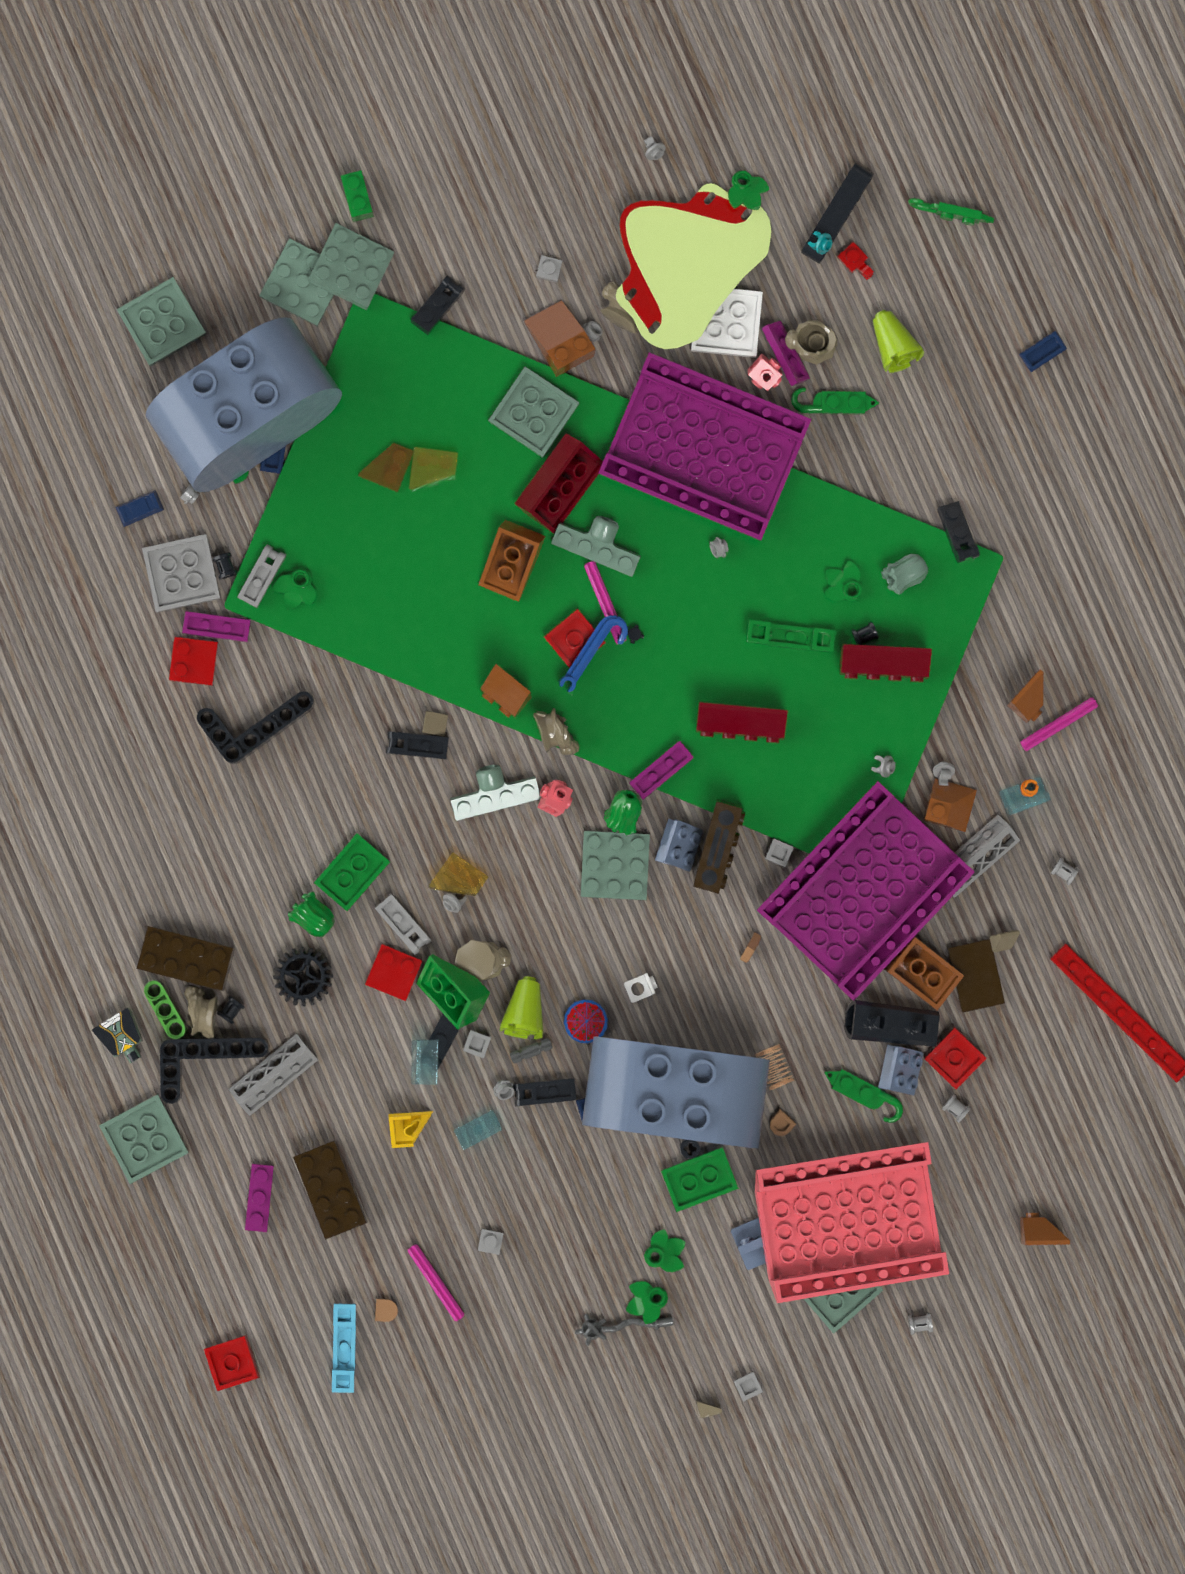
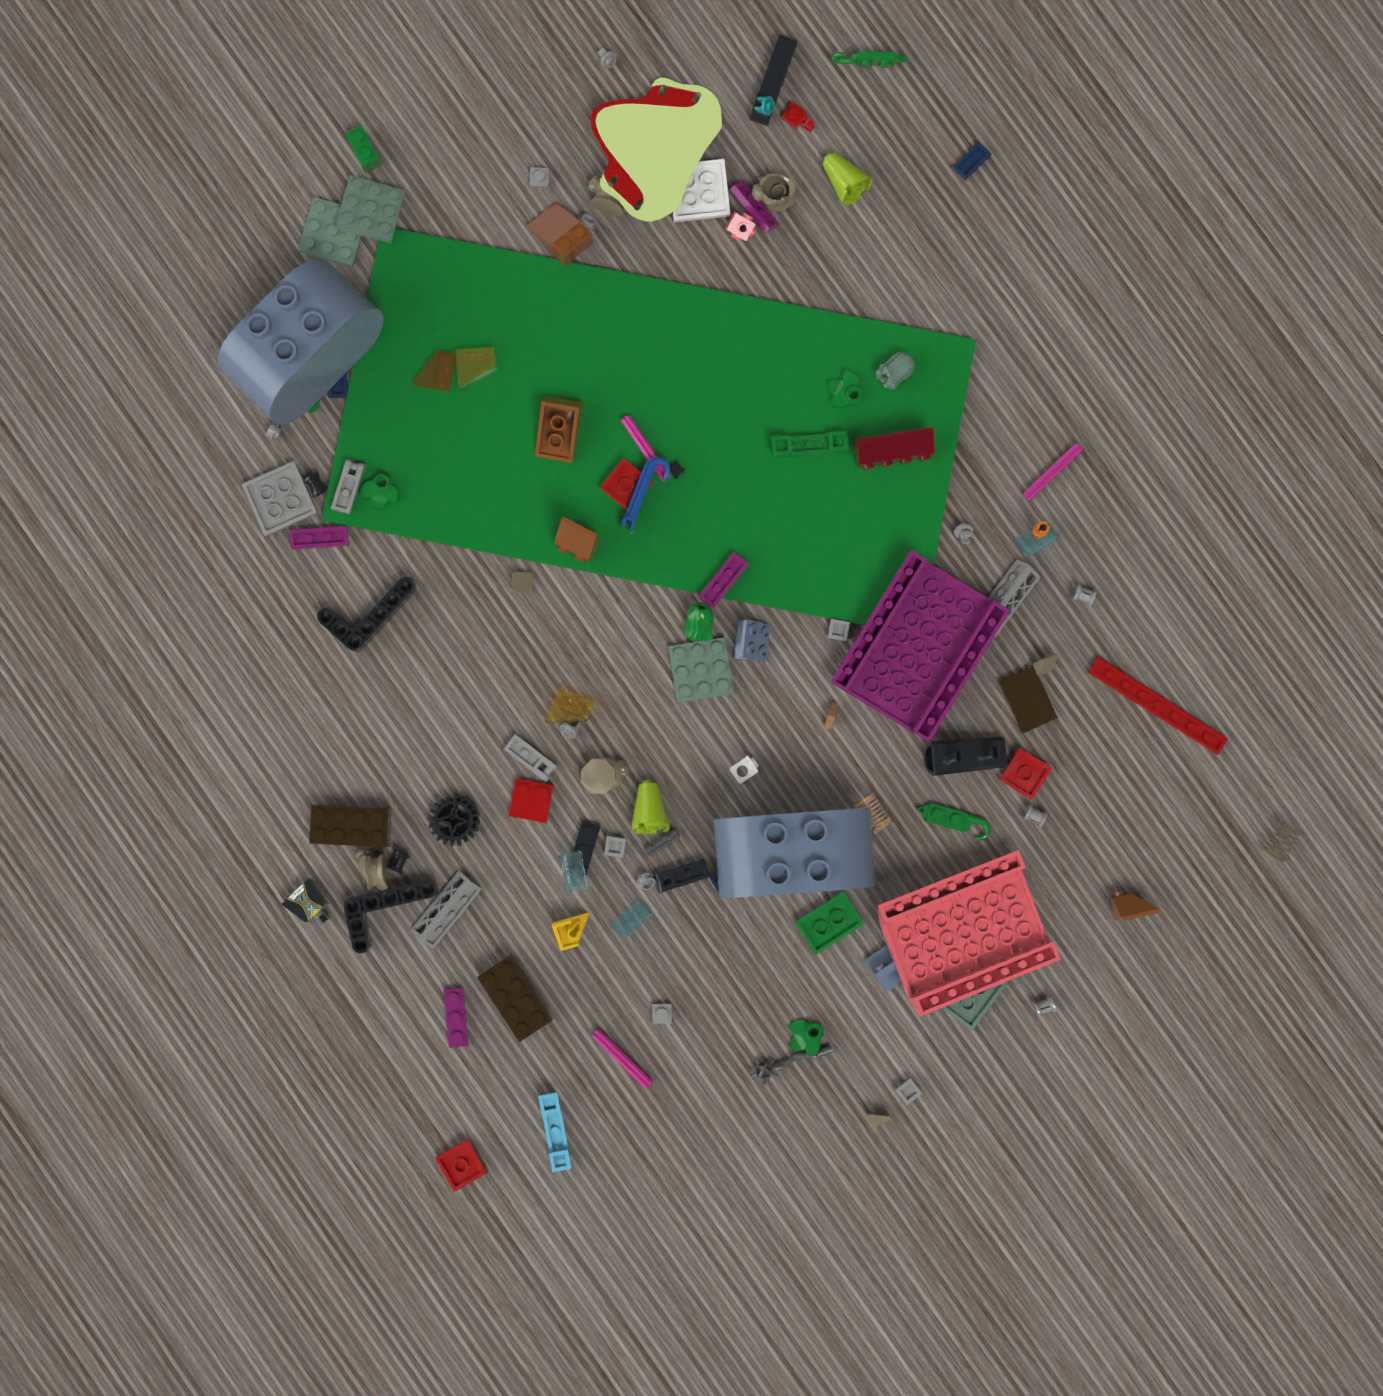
camera: 10 degrees left, 0 degrees up
sand green plate [99,1094,189,1184] -> none
dark blue tile [115,490,164,527] -> none
sand green plate [116,277,206,367] -> none
bright green beam [144,981,187,1039] -> none
red plate [169,637,218,686] -> none
green piece [288,892,335,937] -> none
green plate [314,833,390,912] -> none
medium nougat tile [375,1298,398,1322] -> none
black plate [386,731,449,760] -> none
black plate [411,275,465,335] -> none
green slope [416,954,490,1030] -> none
plate [450,765,541,821] -> none
sand green plate [488,367,579,458] -> none
dark red slope [514,434,603,534] -> none
dark tan piece [533,708,579,755] -> none
coral brick [537,780,573,817] -> none
sand green plate [551,516,641,577] -> none
red tile [564,1000,608,1043] -> none
magenta slope [598,352,811,541] -> none
green plate [644,1229,685,1272] -> none
black bush [680,1140,700,1159] -> none
dark brown brick [693,799,746,894] -> none
dark red slope [696,702,788,743] -> none
light grey plate [710,537,729,558] -> none
green plate [728,171,769,210] -> none
medium nougat tile [770,1109,796,1136] -> none
green plate [791,387,879,415] -> none
black bush [851,621,879,645] -> none
light grey plate [871,755,896,778] -> none
sand blue bracket [878,1045,923,1095] -> none
dark orange slope [884,937,964,1010] -> none
dark orange slope [923,778,977,832] -> none
black plate [937,501,980,563] -> none
dark orange slope [1007,669,1044,723] -> none

